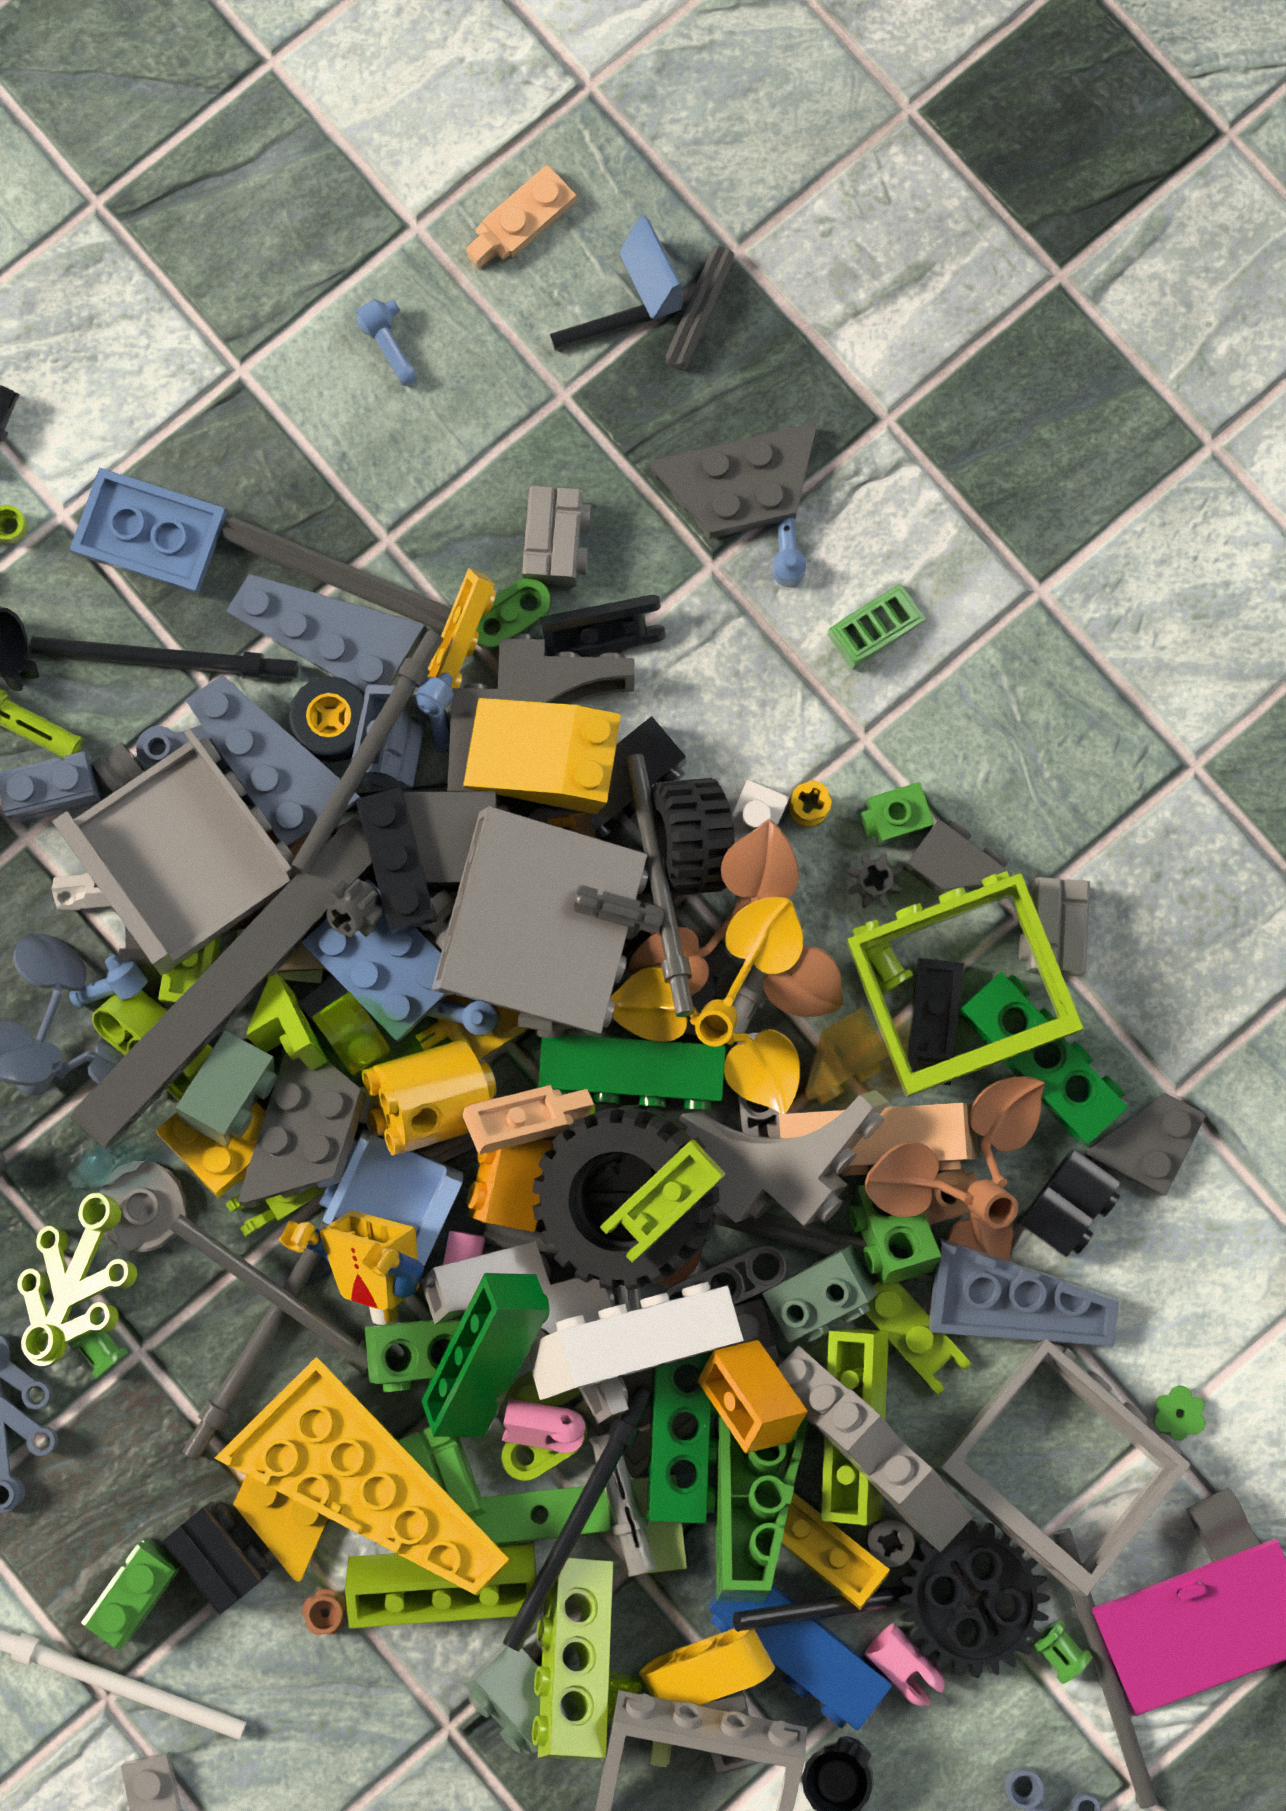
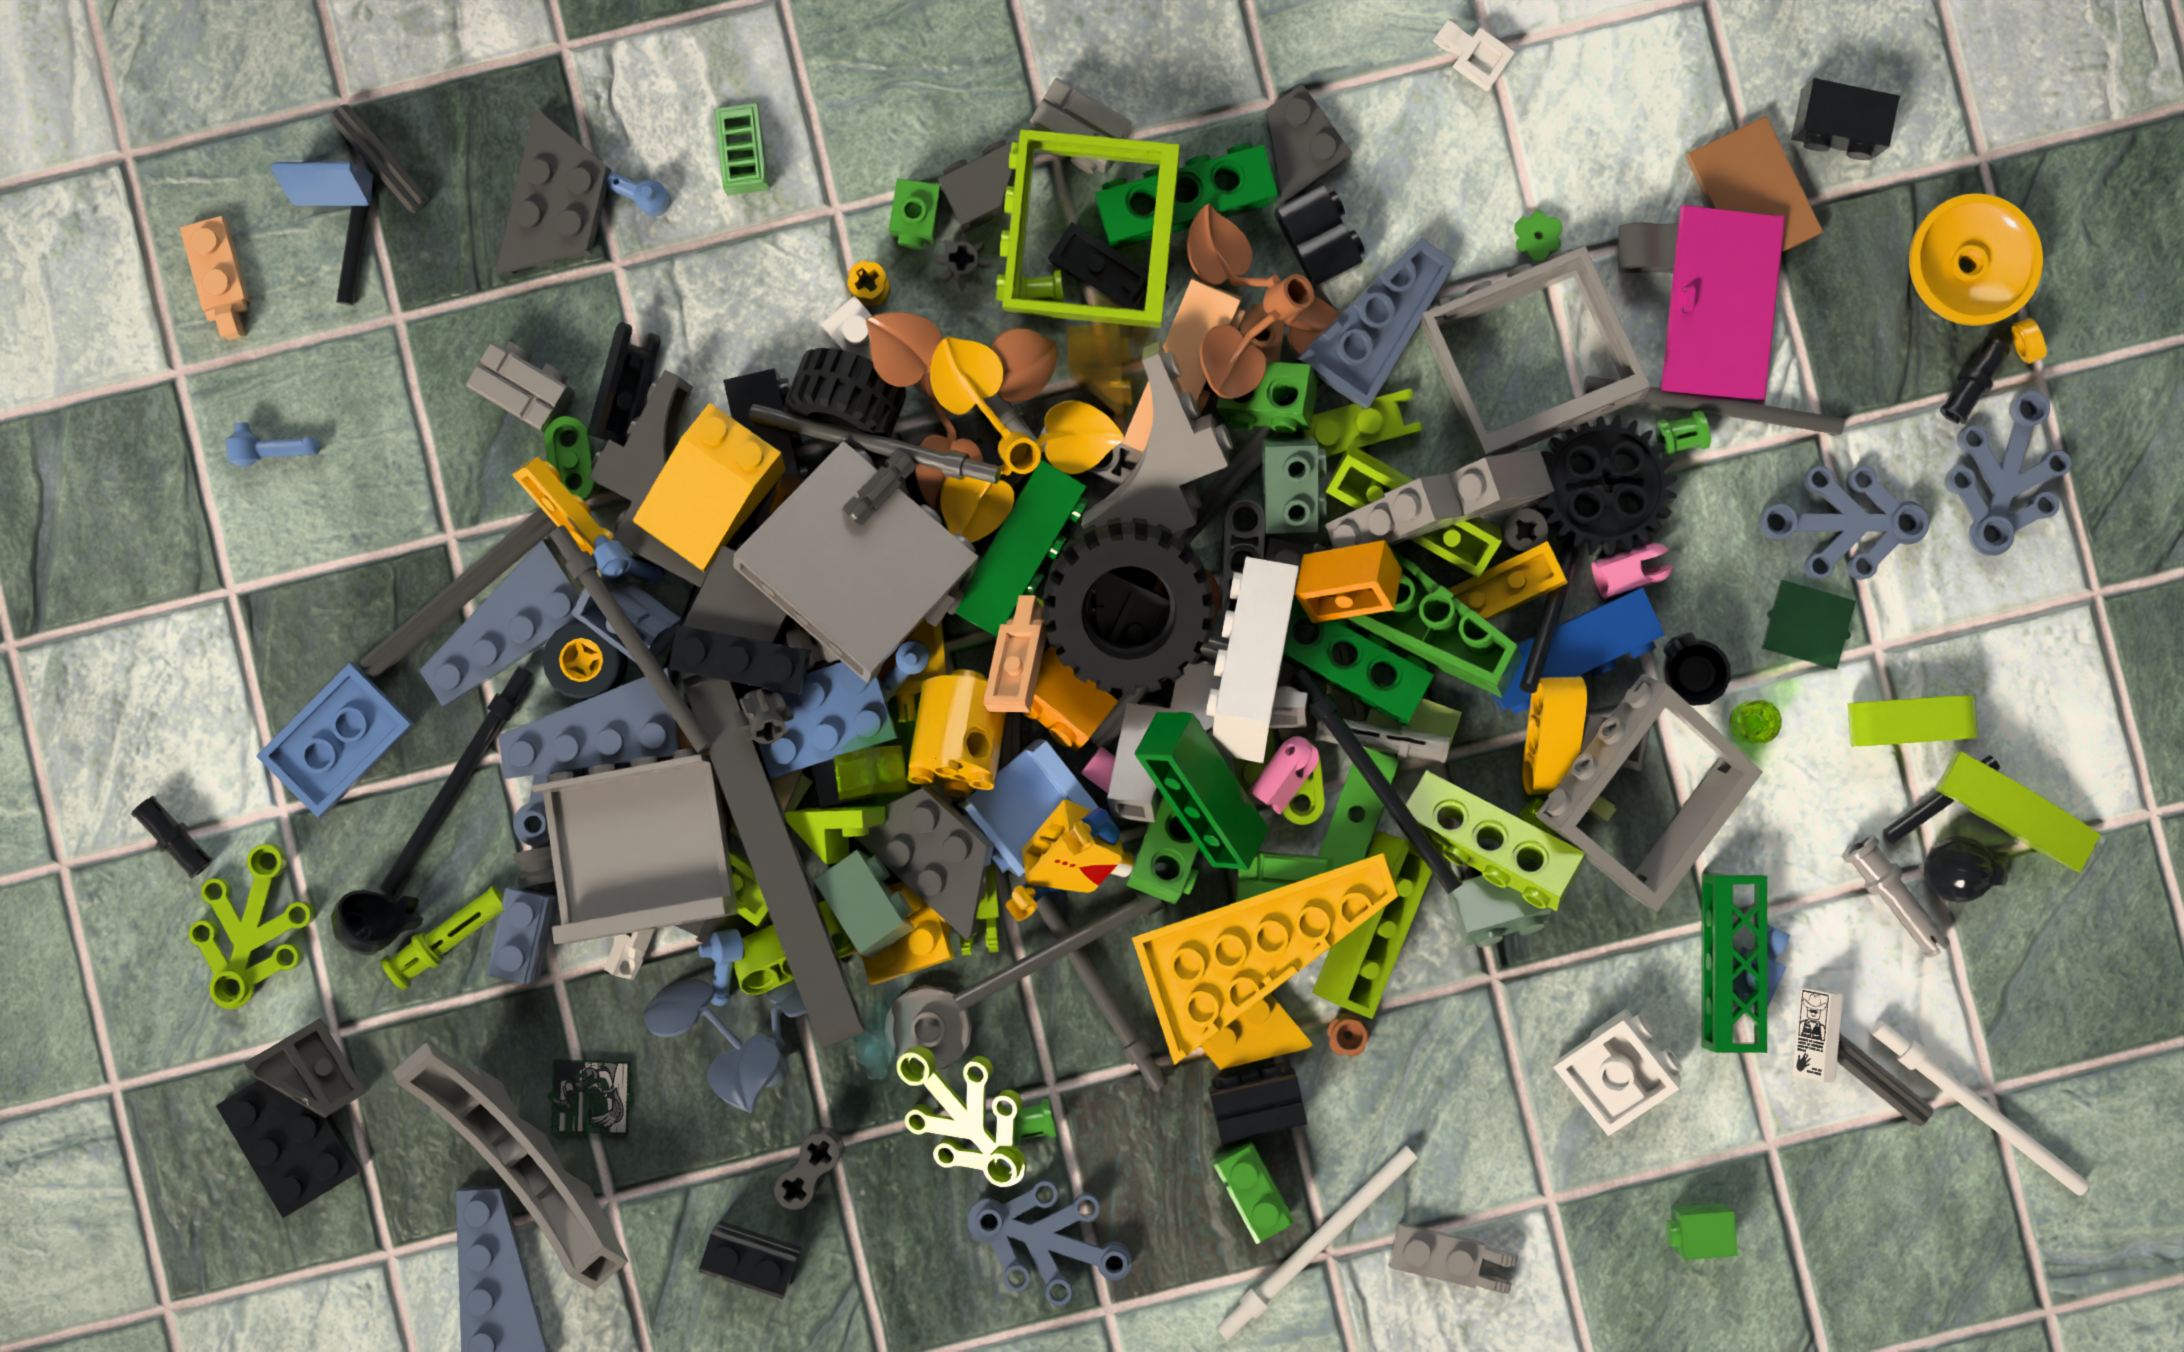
camera: 65 degrees left, 5 degrees up
lime hinge [600,1139,726,1263] -> none

